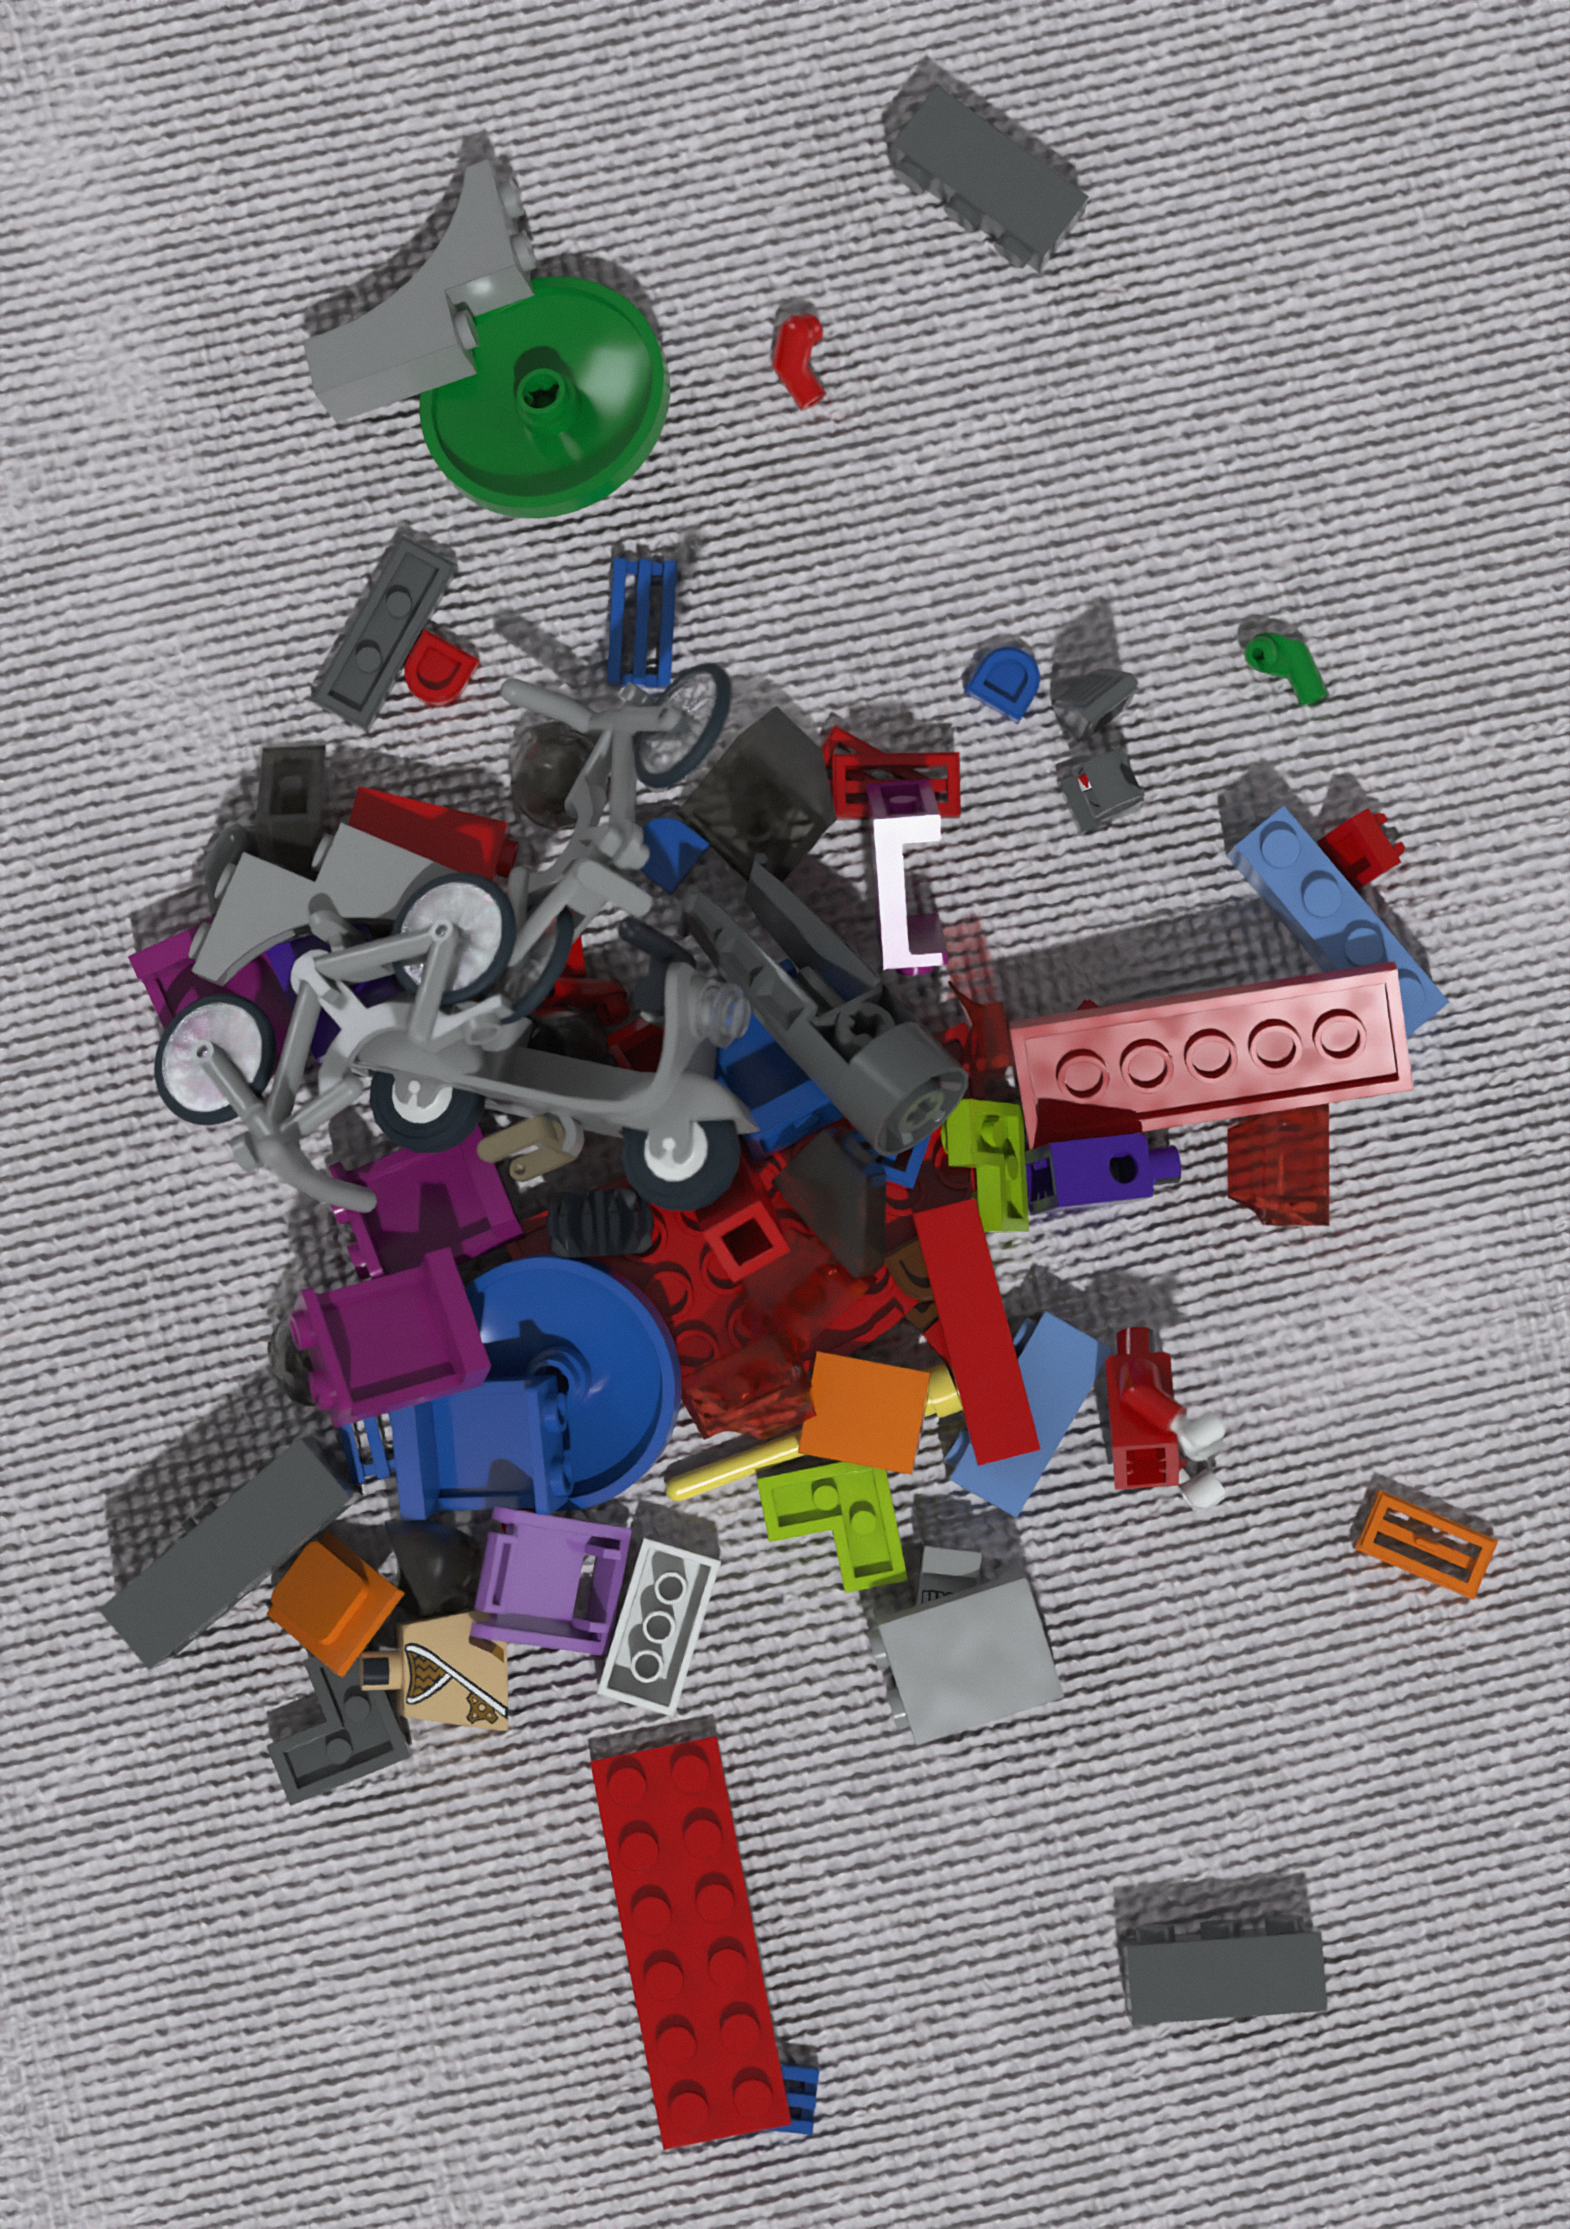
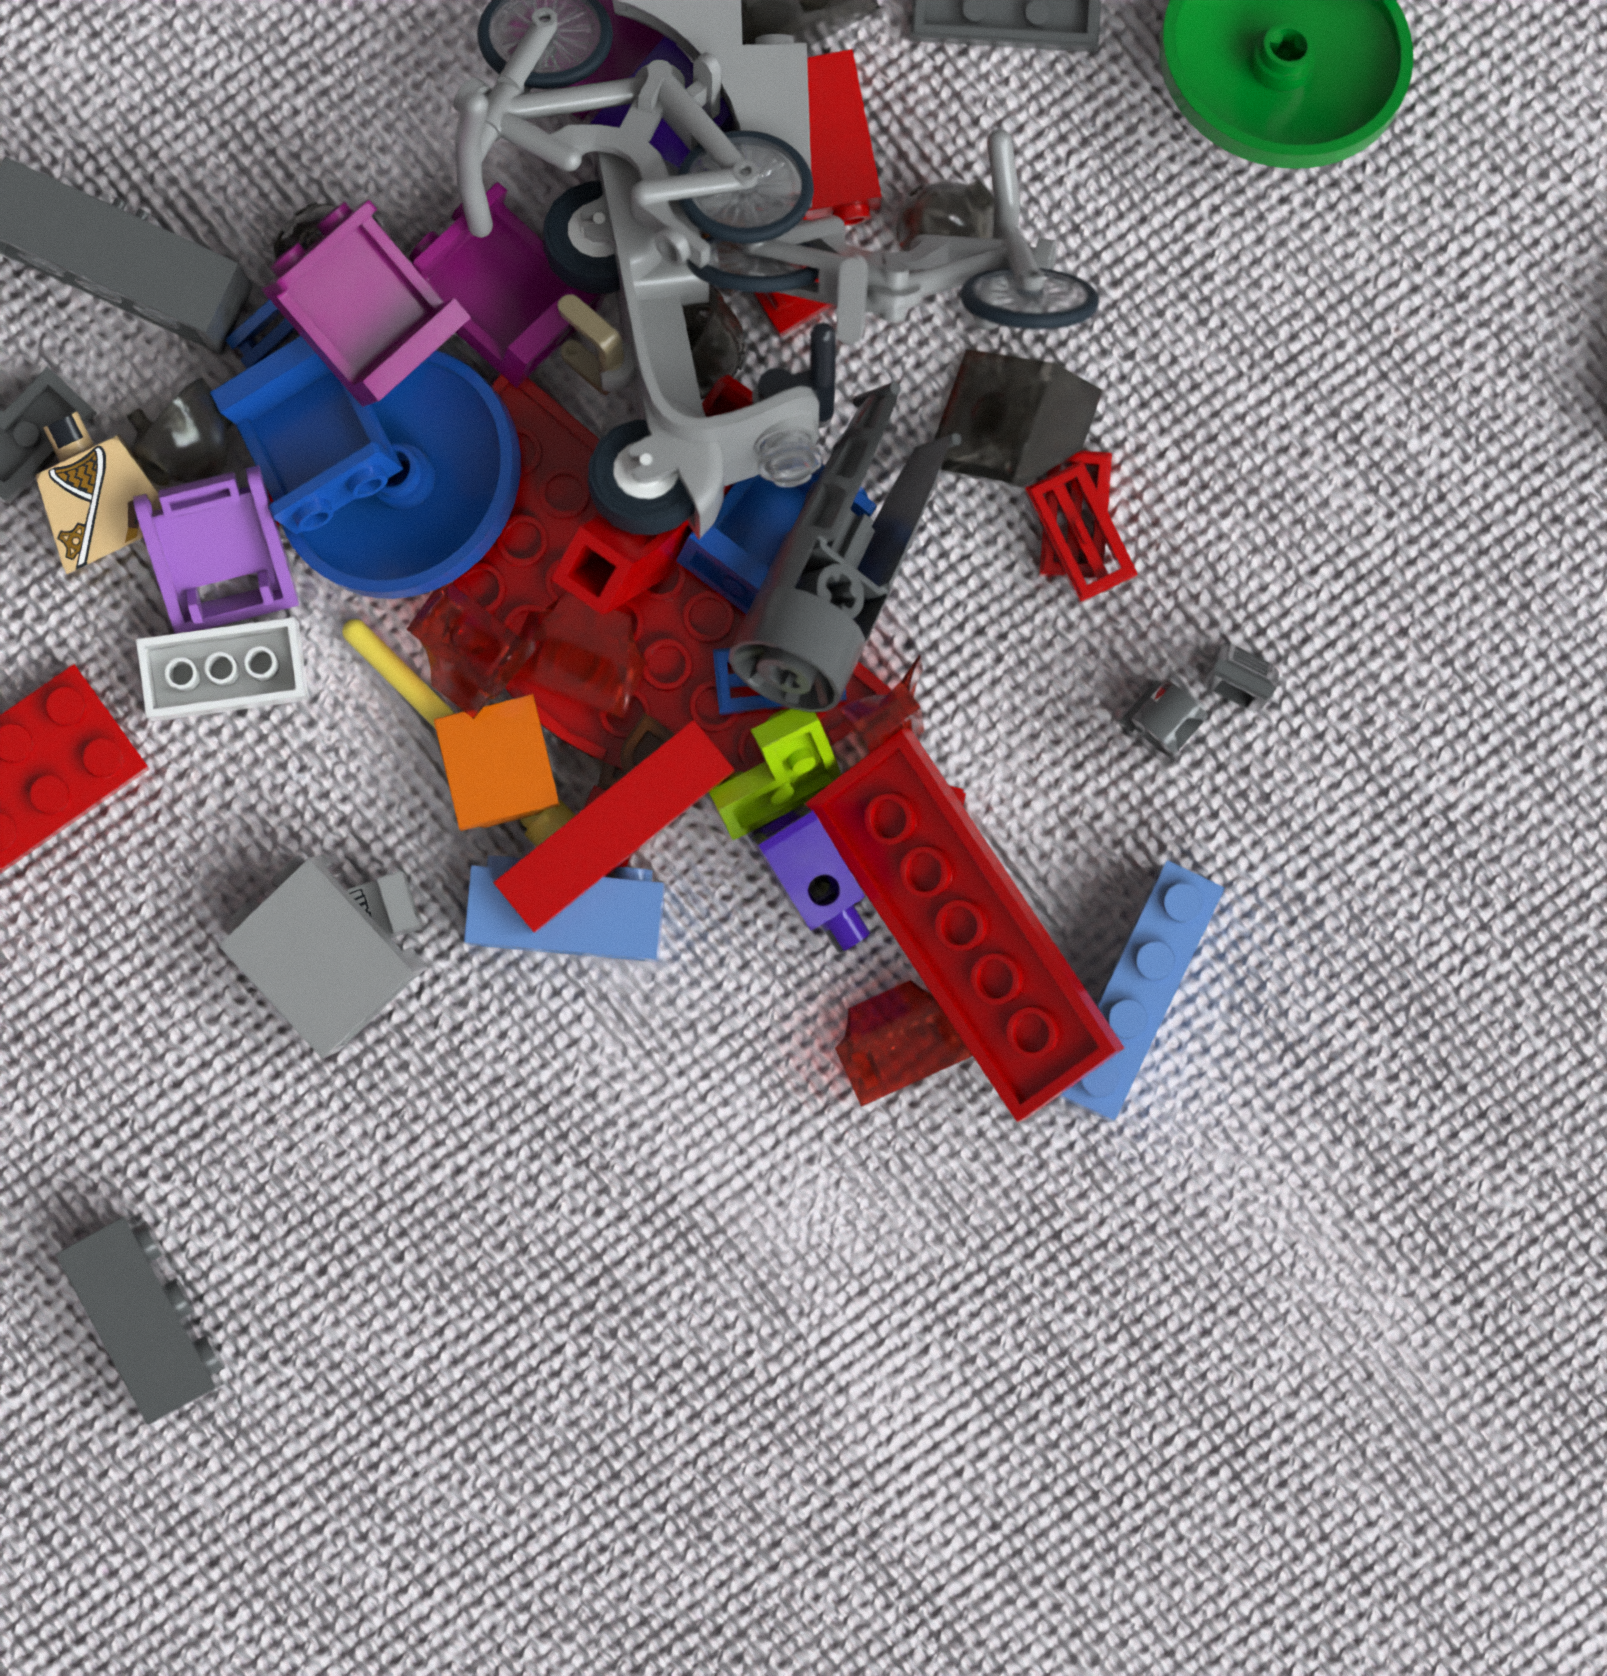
camera: 70 degrees right, 0 degrees up
orange piece [266,1531,405,1678] -> none
red tile [404,629,481,706] -> none
red arm [541,975,630,1026] -> none
black gear [546,1188,655,1258] -> none
blue tile [607,558,677,689] -> none
blue tile [639,818,710,896] -> none
lime plate [757,1462,908,1593] -> none
clear smoke slope [771,1126,887,1278] -> none
red arm [772,313,827,411] -> none
panel [866,779,948,976] -> none
blue tile [964,647,1040,724] -> none
red torso [1105,1327,1225,1512] -> none
green arm [1244,632,1330,708] -> none
red tile [1316,808,1405,891] -> none
orange tile [1353,1490,1498,1600] -> none

